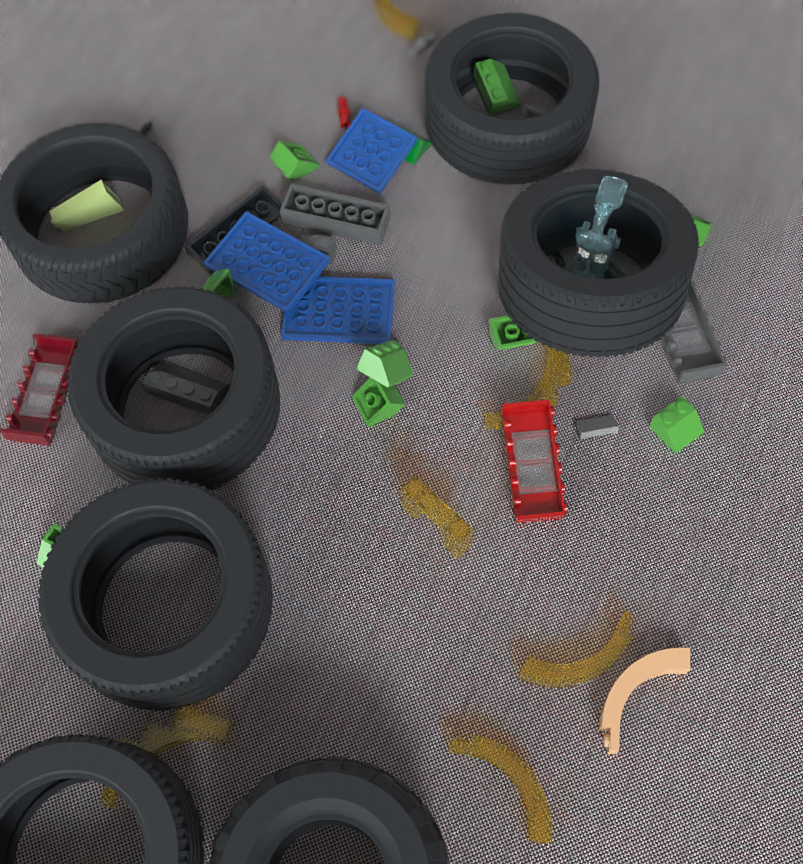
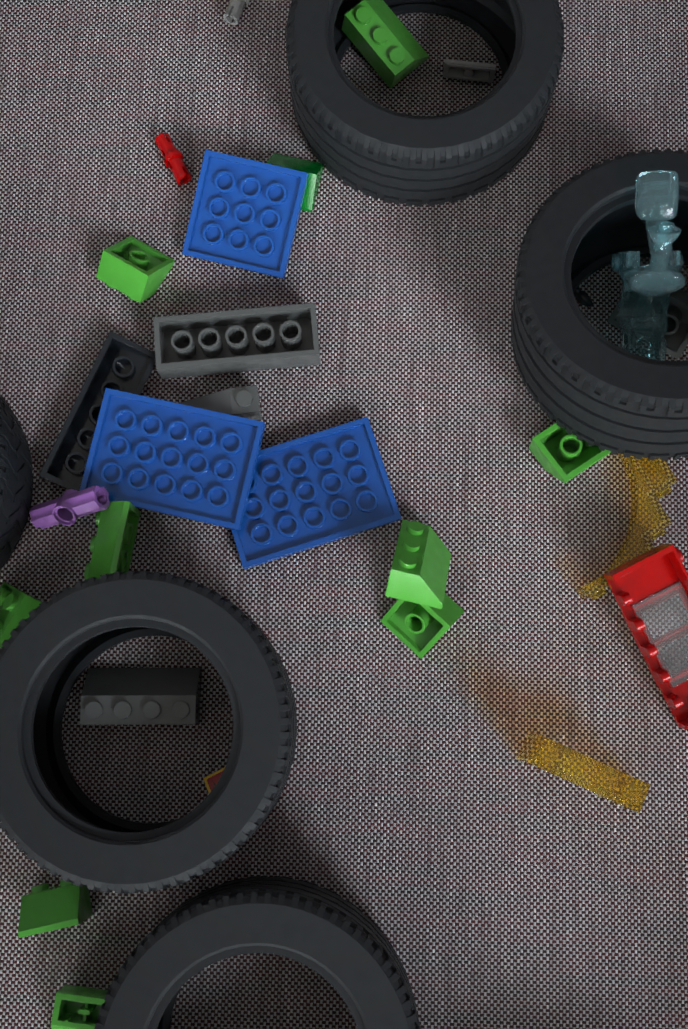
camera: 20 degrees left, 15 degrees up
none -> bright green slope [18,880,93,938]
none -> medium lavender piece [29,485,110,529]

